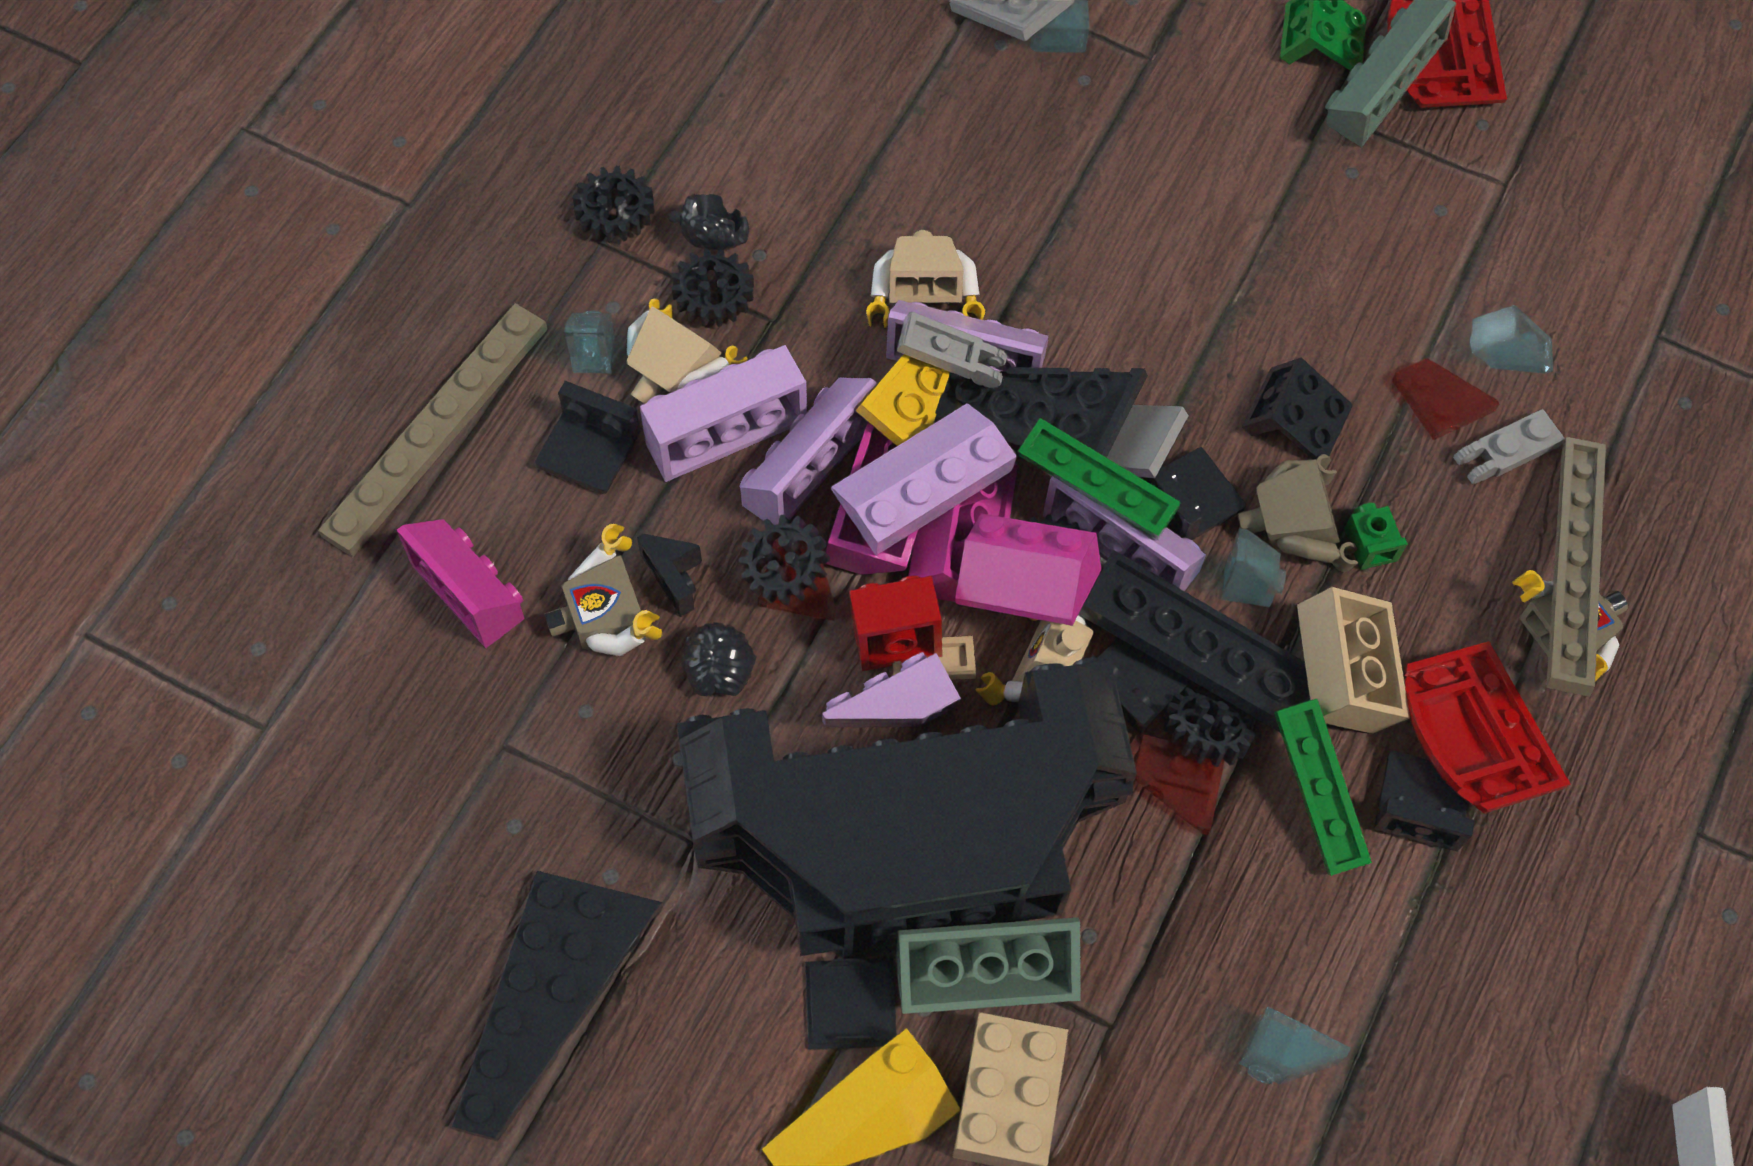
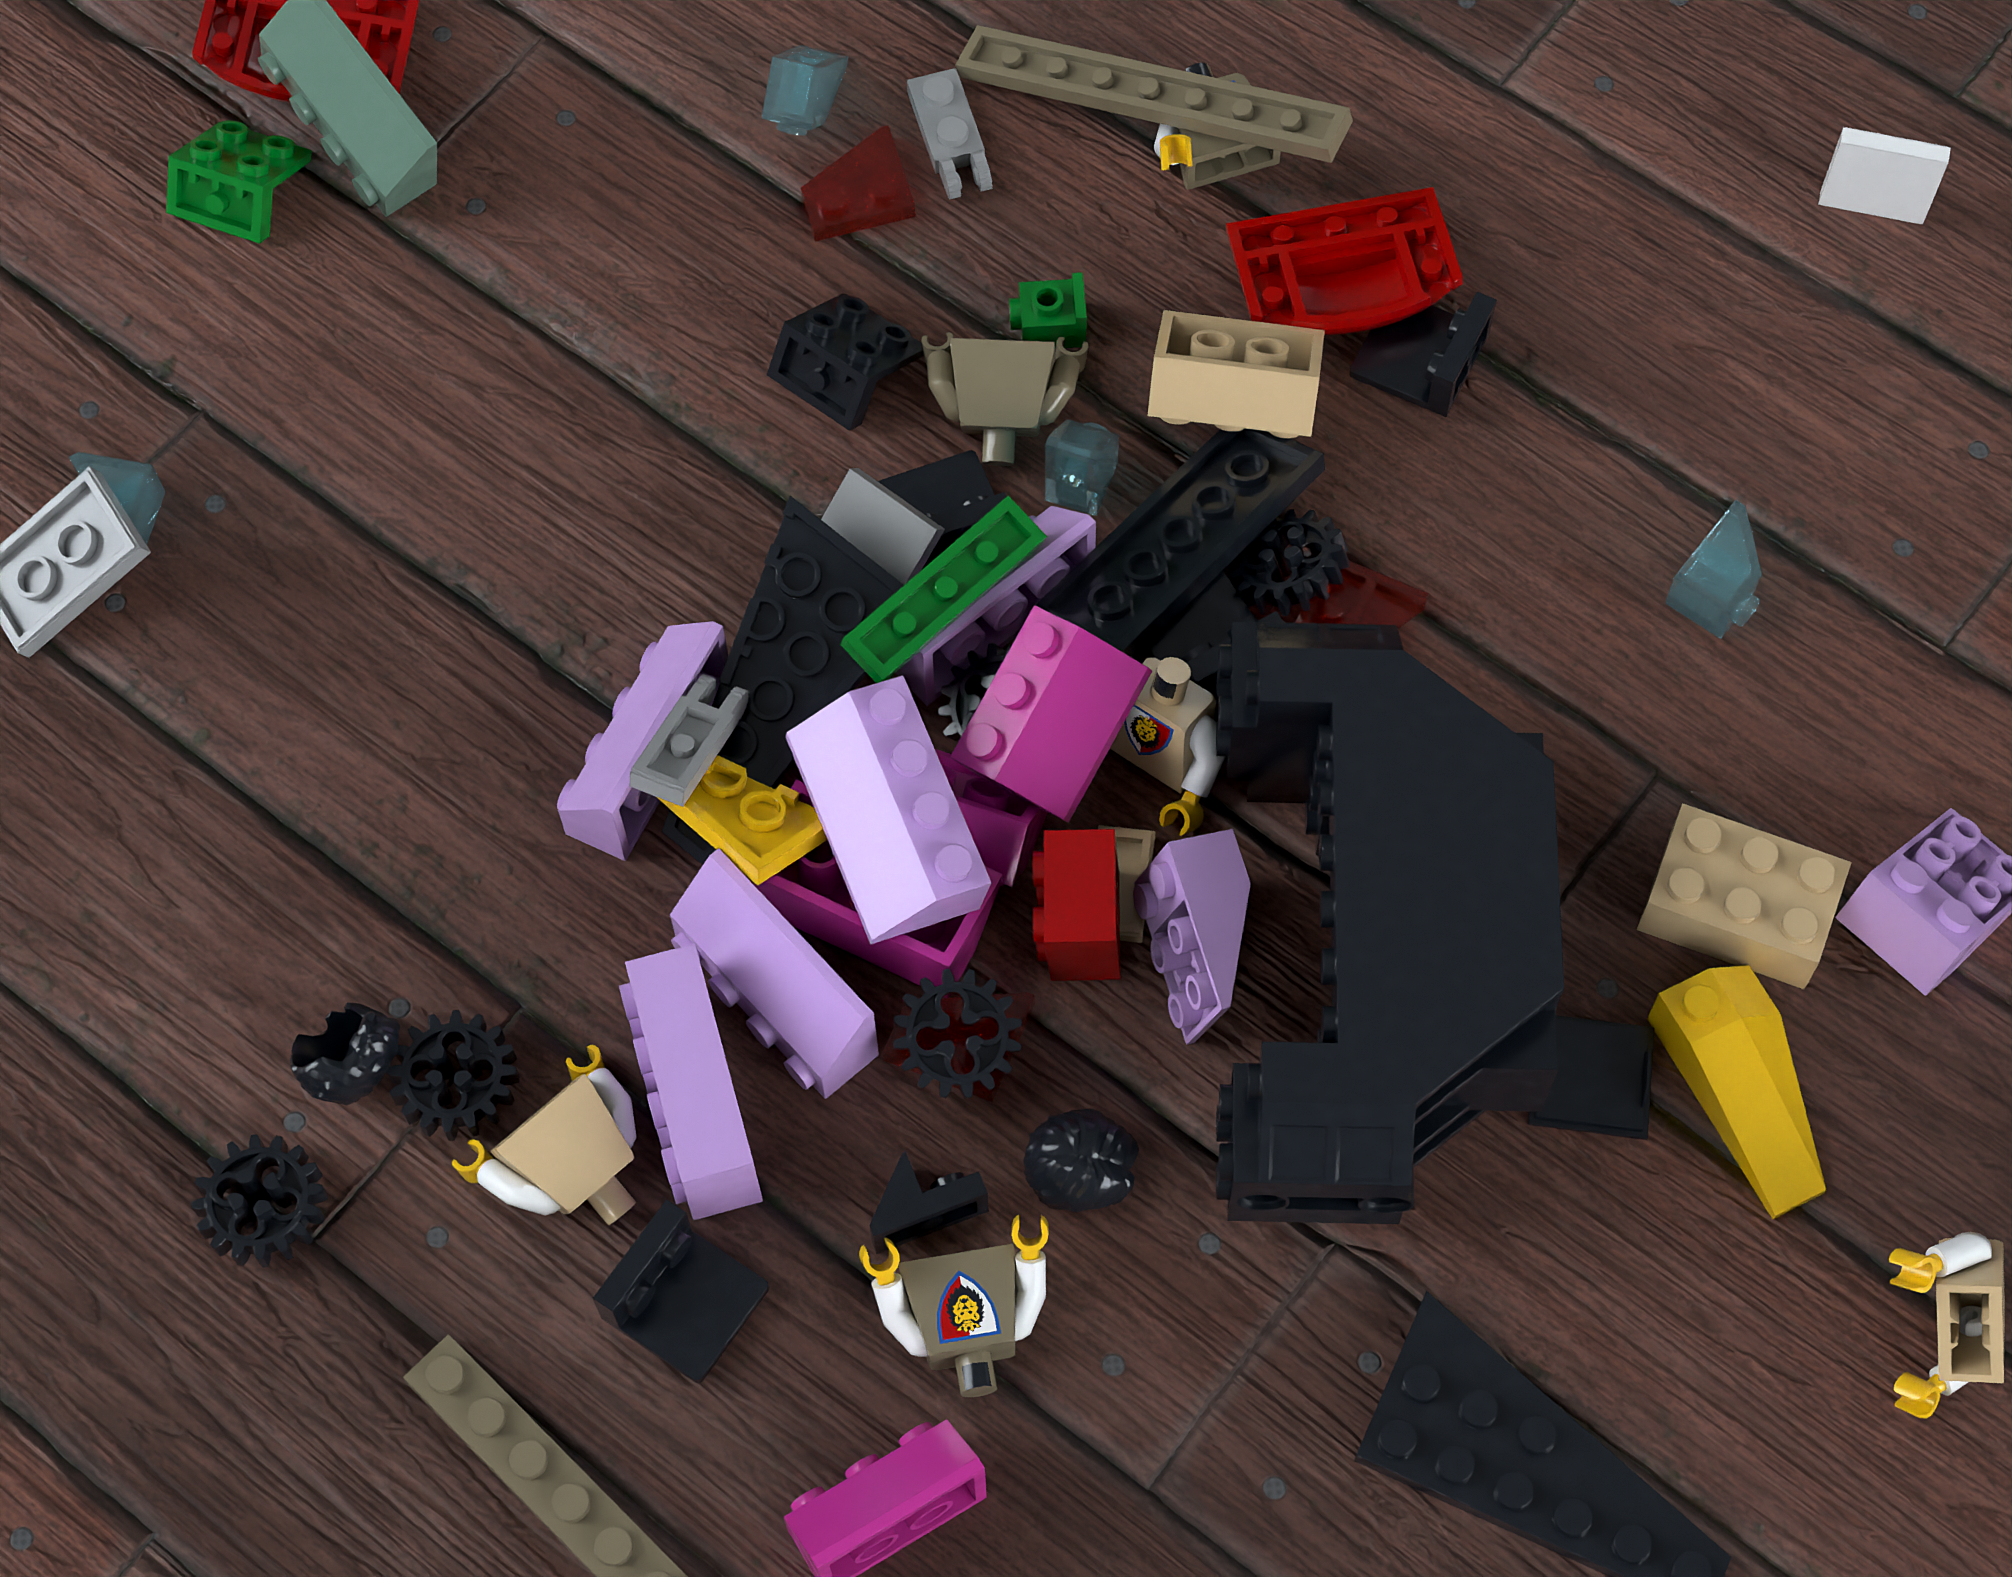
camera: 75 degrees left, 0 degrees up
clear light blue slope [564,311,614,373] -> none
tan torso [866,230,985,328] -> none
sand green slope [896,917,1081,1014] -> none
green plate [1274,699,1372,876] -> none

